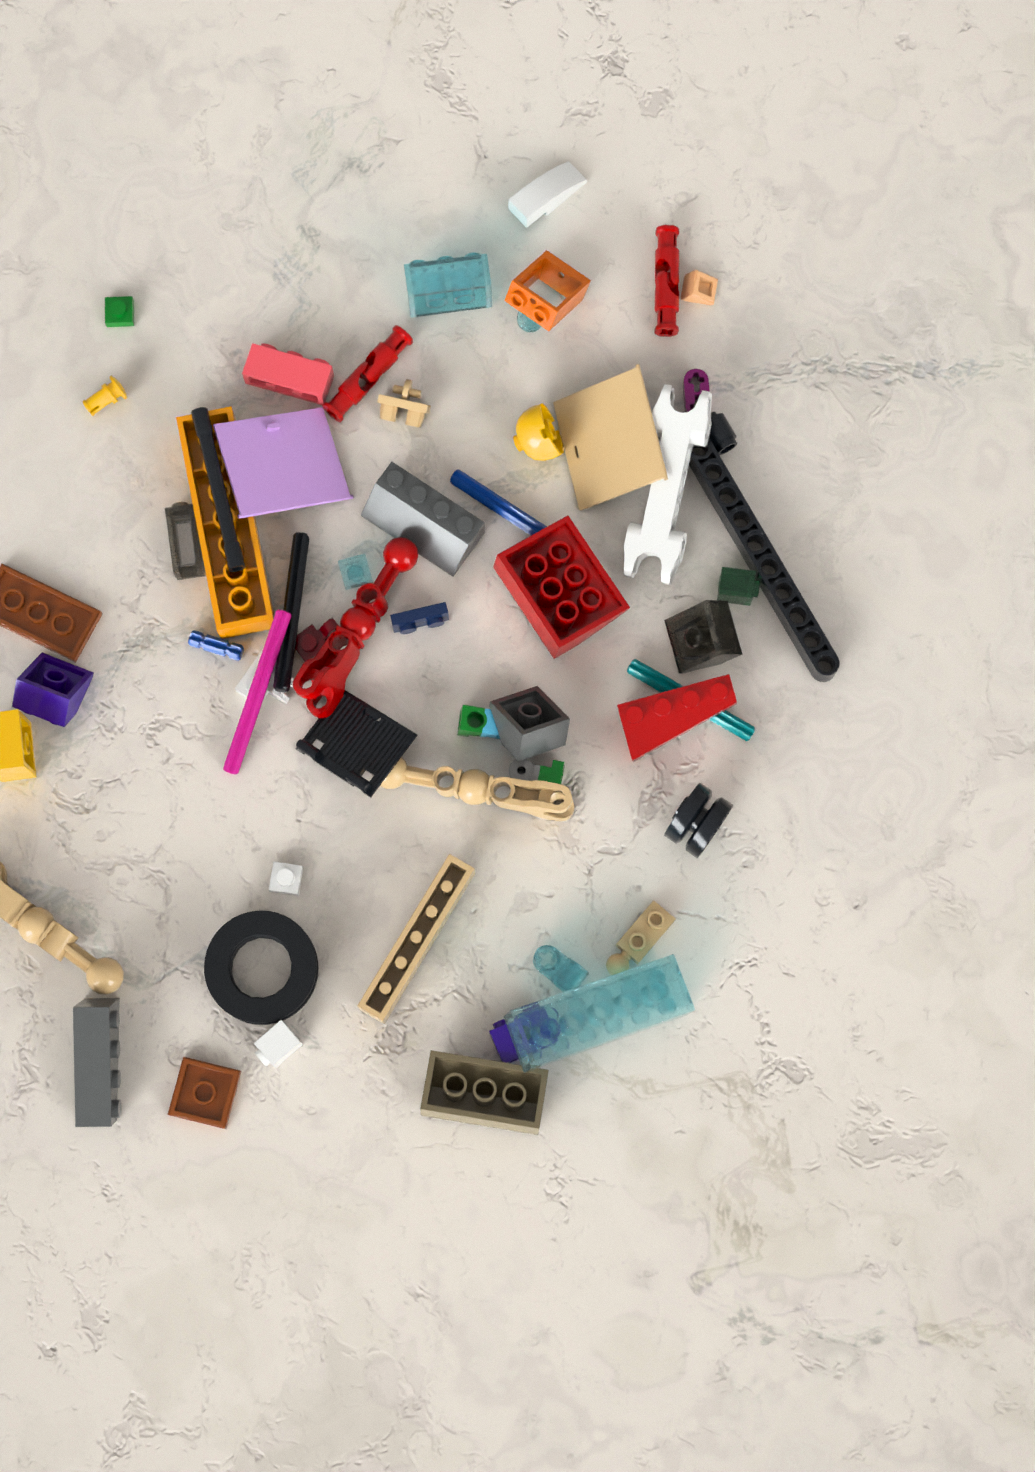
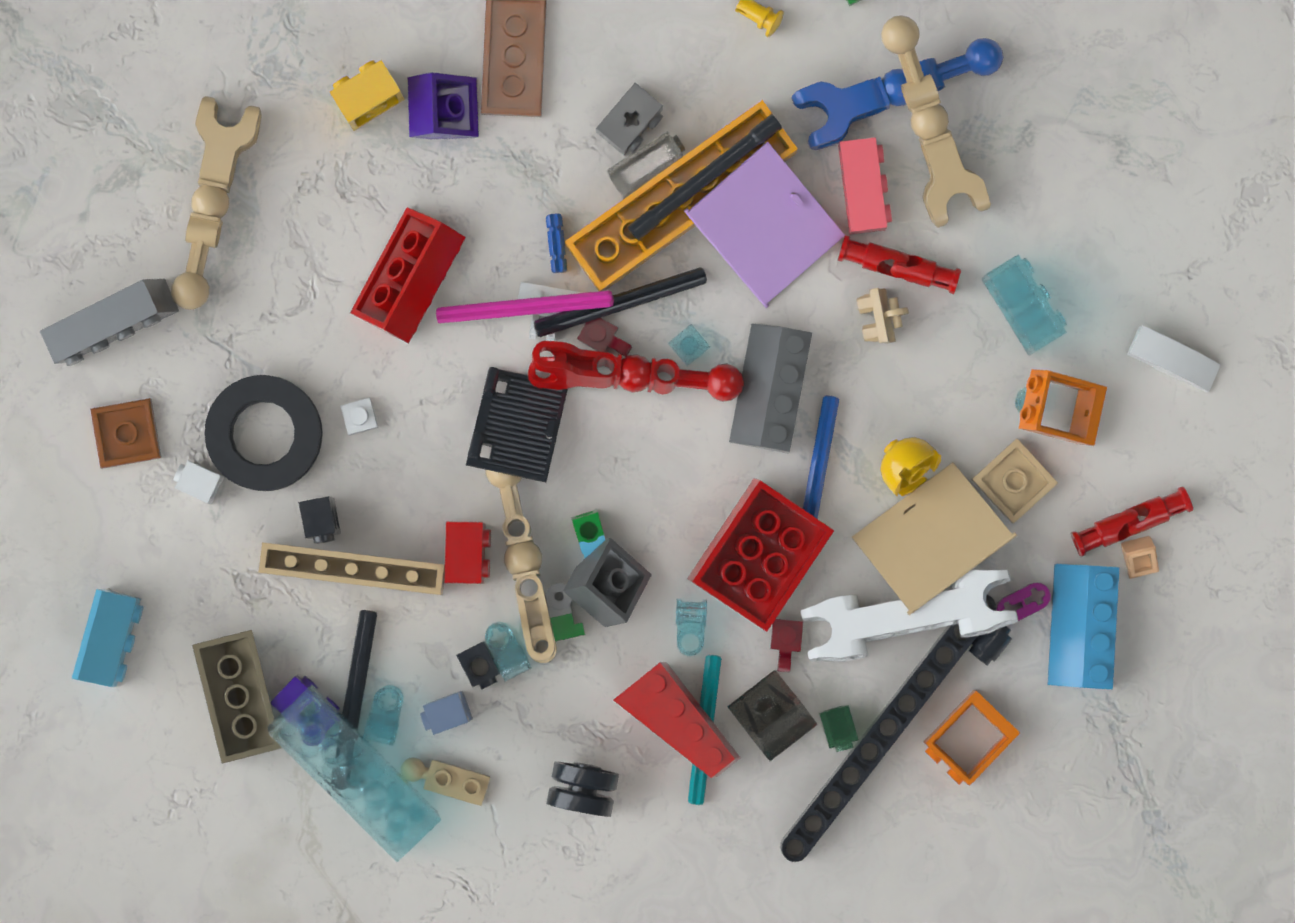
camera: 65 degrees right, 10 degrees up
dark blue plate [390,602,449,634] -> none
none -> medium azure slope [72,589,143,687]
none -> black brick [298,496,341,544]
none -> black axle [330,609,377,790]
none -> red slope [350,207,466,344]
none -> sand blue arch [420,691,473,735]
none -> red brick [444,521,491,584]
none -> black brick [456,641,501,690]
none -> clear light blue piece [485,622,532,682]
none -> dark grey brick [596,83,663,155]
none -> clear light blue piece [676,598,707,657]
none -> dark red plate [770,619,803,673]
none -> blue piece [791,38,1004,150]
none -> tan piece [881,15,991,228]
none -> orange window [923,690,1020,786]
none -> tan plate [971,438,1058,524]
none -> dark azure slope [1047,564,1120,690]

